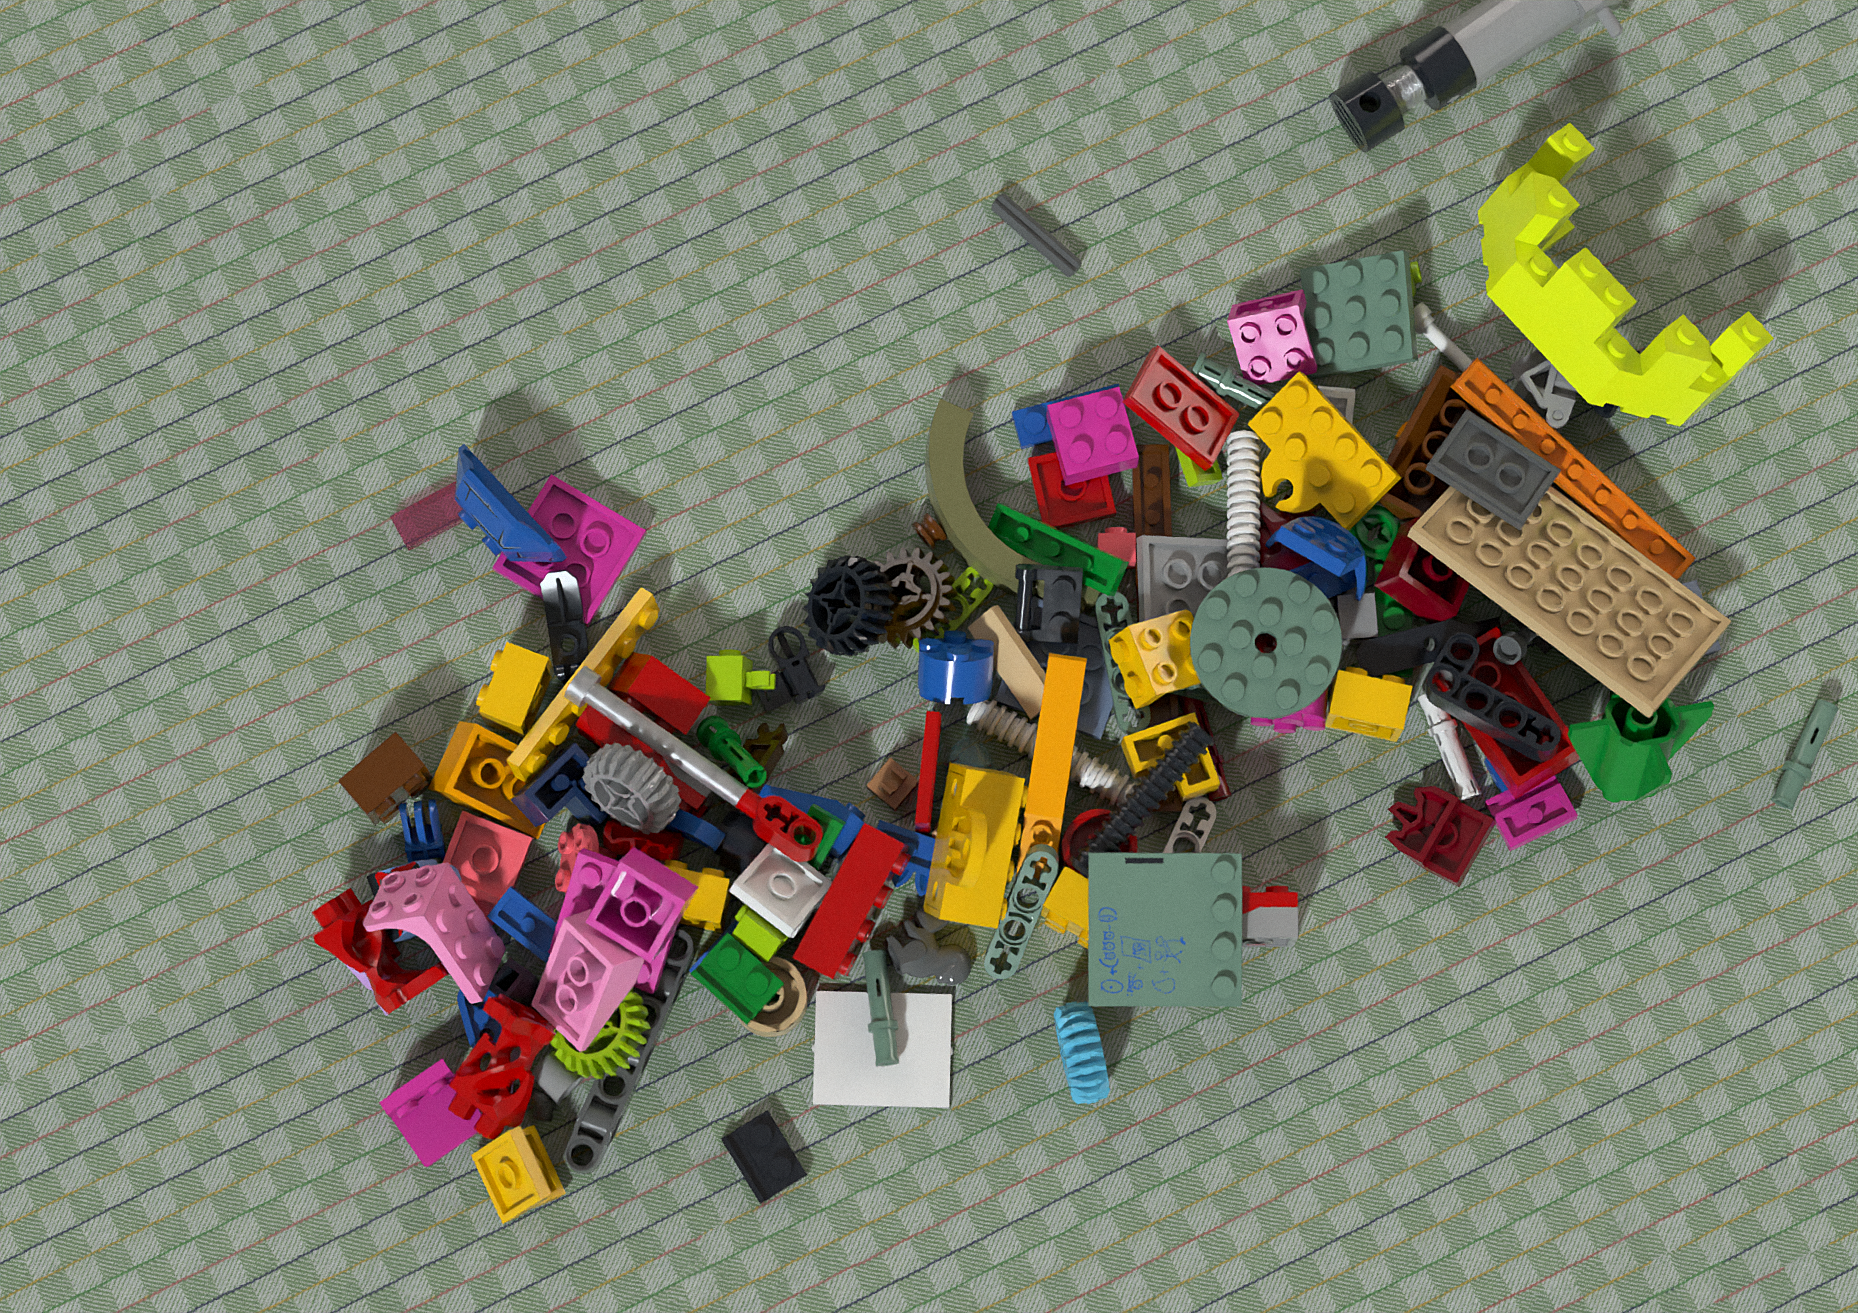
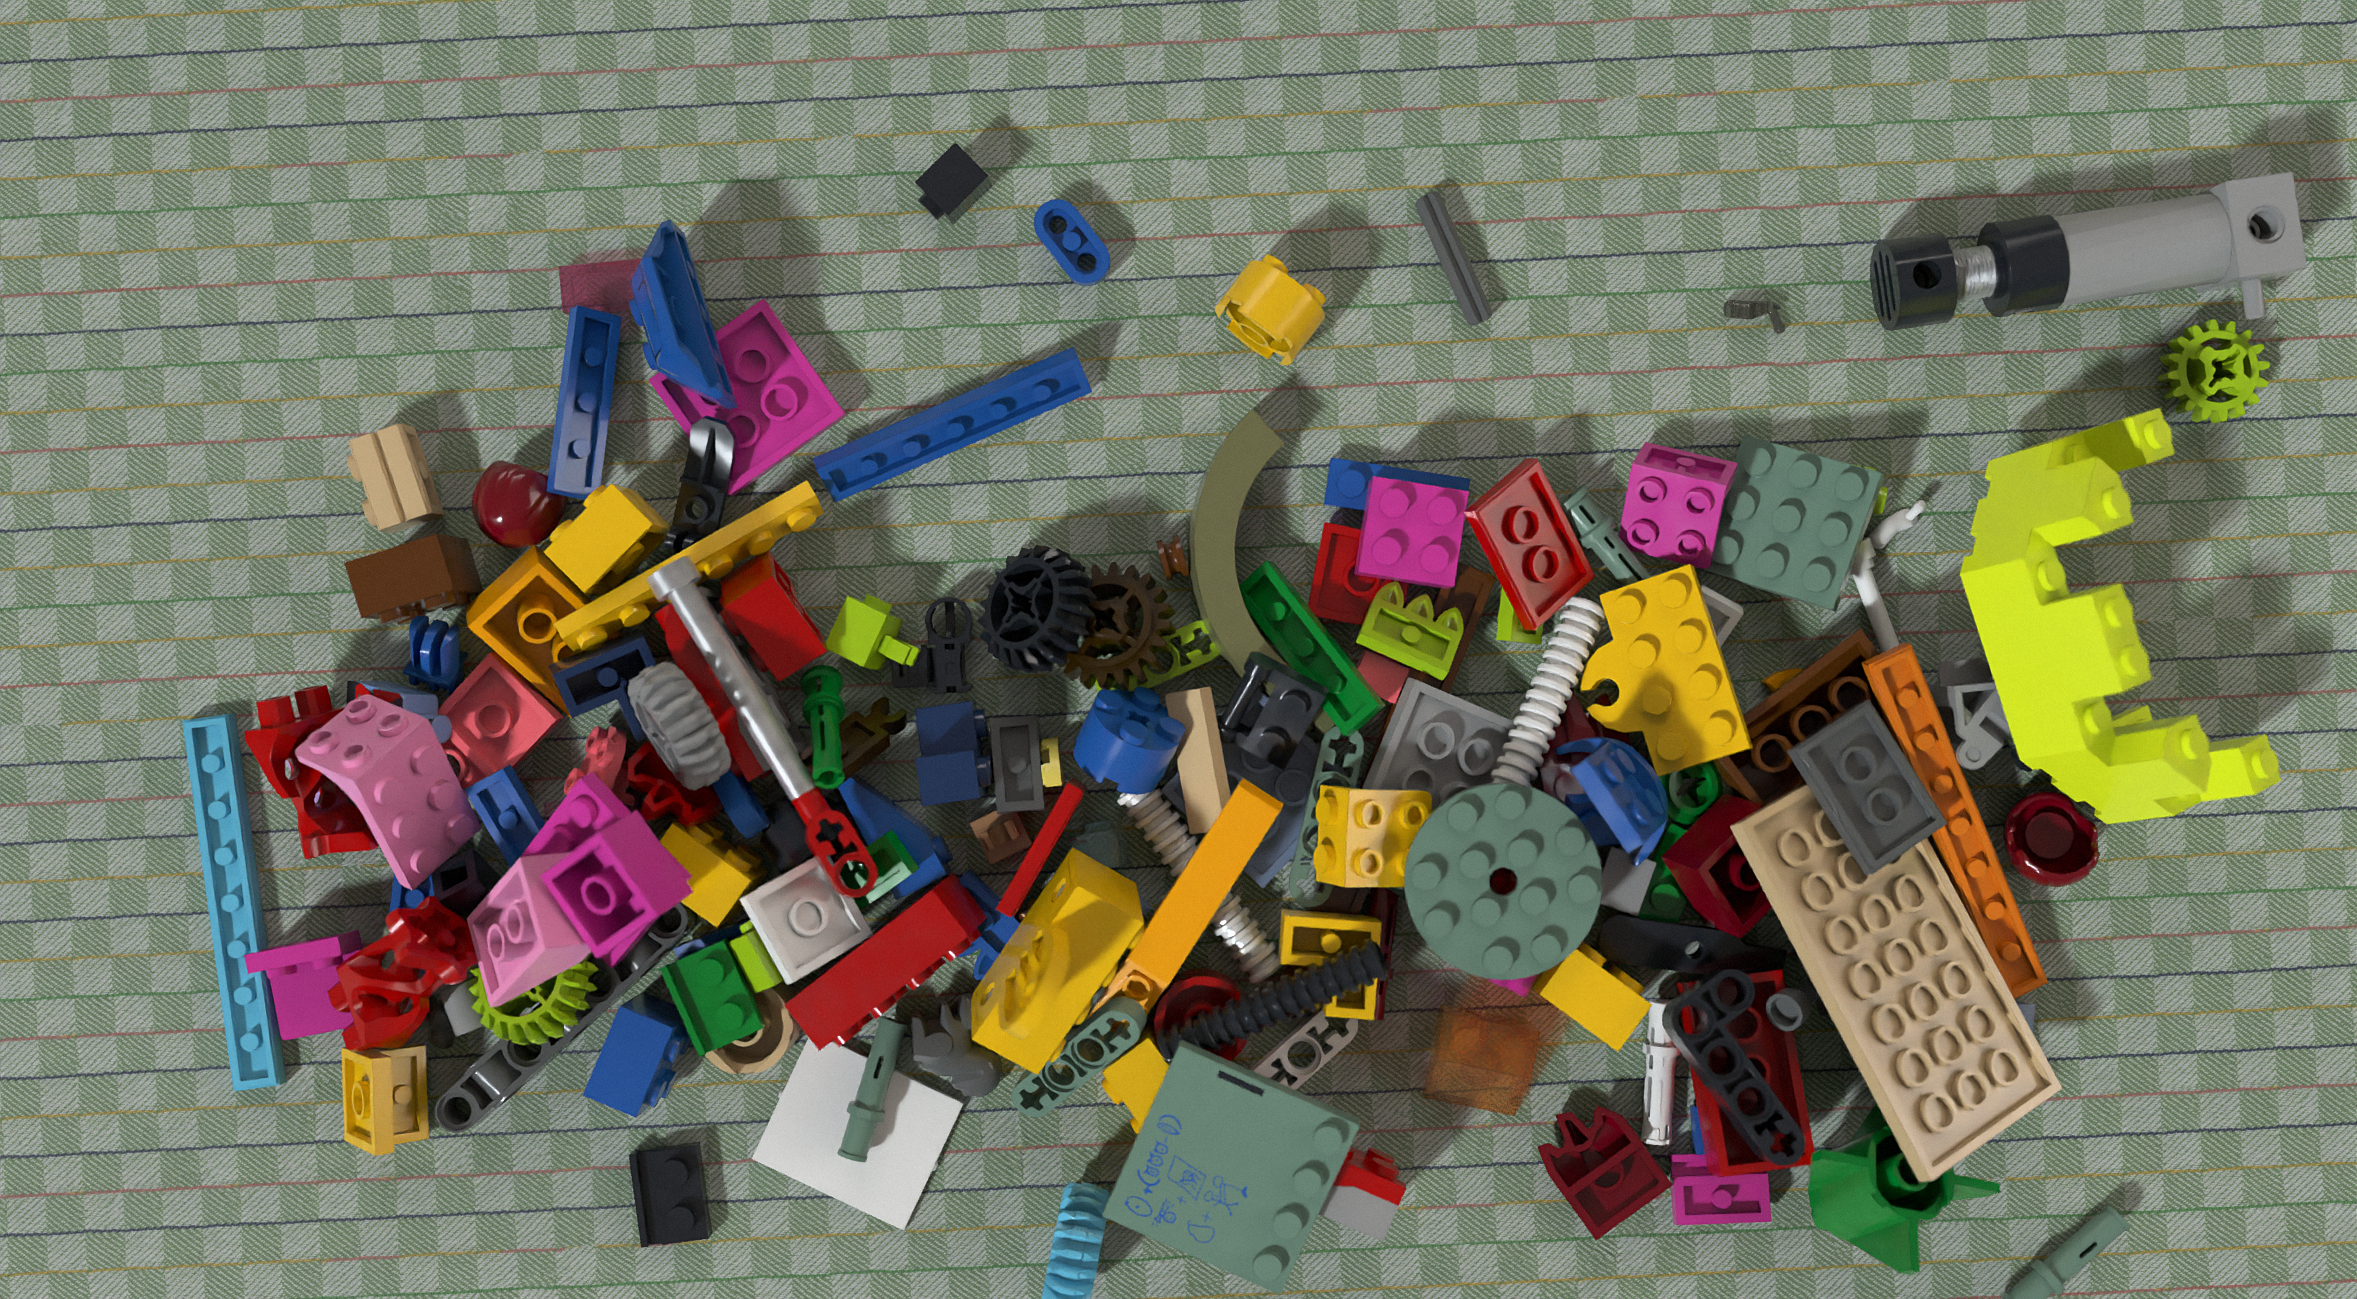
camera: 25 degrees right, 10 degrees up
none -> medium azure tile [182,714,286,1091]
none -> tan brick [347,423,445,533]
none -> dark red piece [471,460,568,549]
none -> blue plate [546,305,622,500]
none -> blue brick [583,992,692,1118]
none -> blue plate [813,347,1092,503]
none -> black brick [915,142,993,224]
none -> dark blue brick [915,700,995,806]
none -> dark grey plate [990,715,1044,815]
none -> blue plate [1034,199,1110,286]
none -> light yellow tile [1040,737,1065,787]
none -> yellow brick [1215,254,1326,366]
none -> lime plate [1356,581,1464,681]
none -> clear orange slope [1422,1004,1540,1116]
none -> clear smoke piece [1723,300,1786,334]
none -> white piece [1869,500,1927,549]
none -> dark red piece [2003,790,2100,887]
none -> lime gear [2158,319,2270,424]

